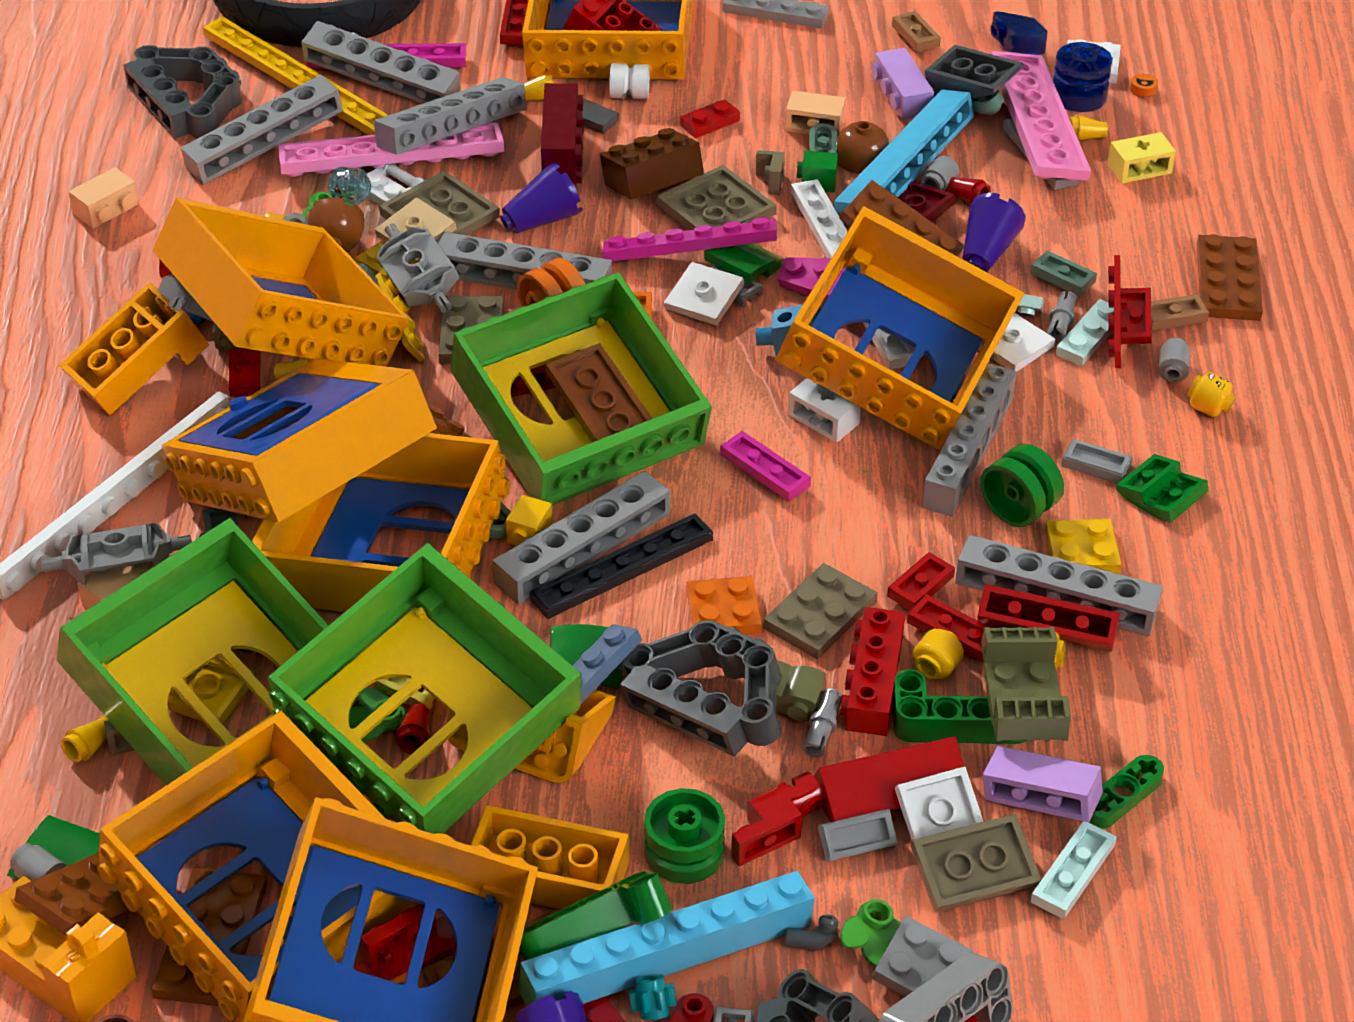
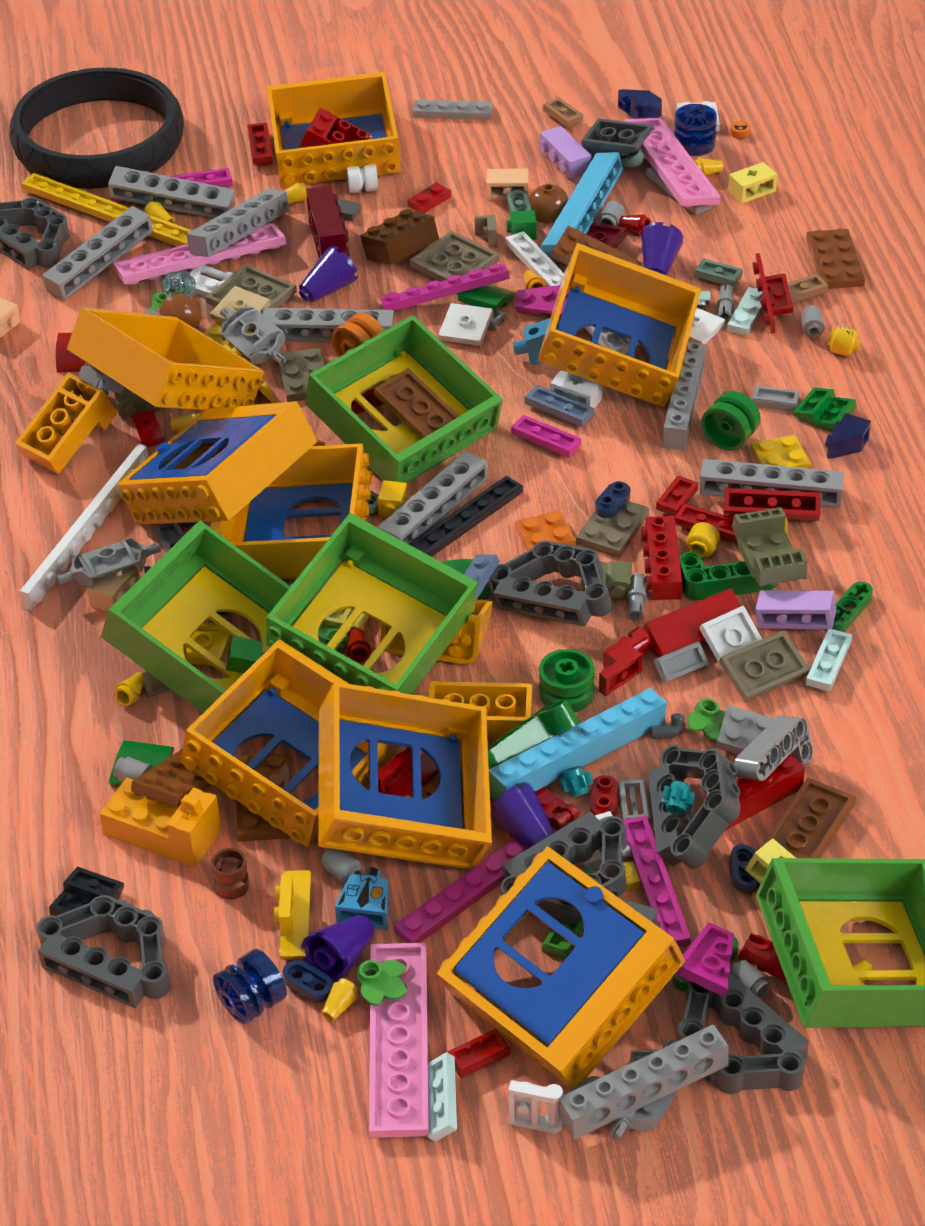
camera: 10 degrees left, 0 degrees up
none -> yellow cone [144,201,175,224]
none -> green brick [226,636,265,674]
none -> light orange cone [523,270,546,289]
none -> sand blue plate [525,385,594,427]
none -> dark blue plate [595,481,631,518]
none -> clear blue slope [825,413,871,459]

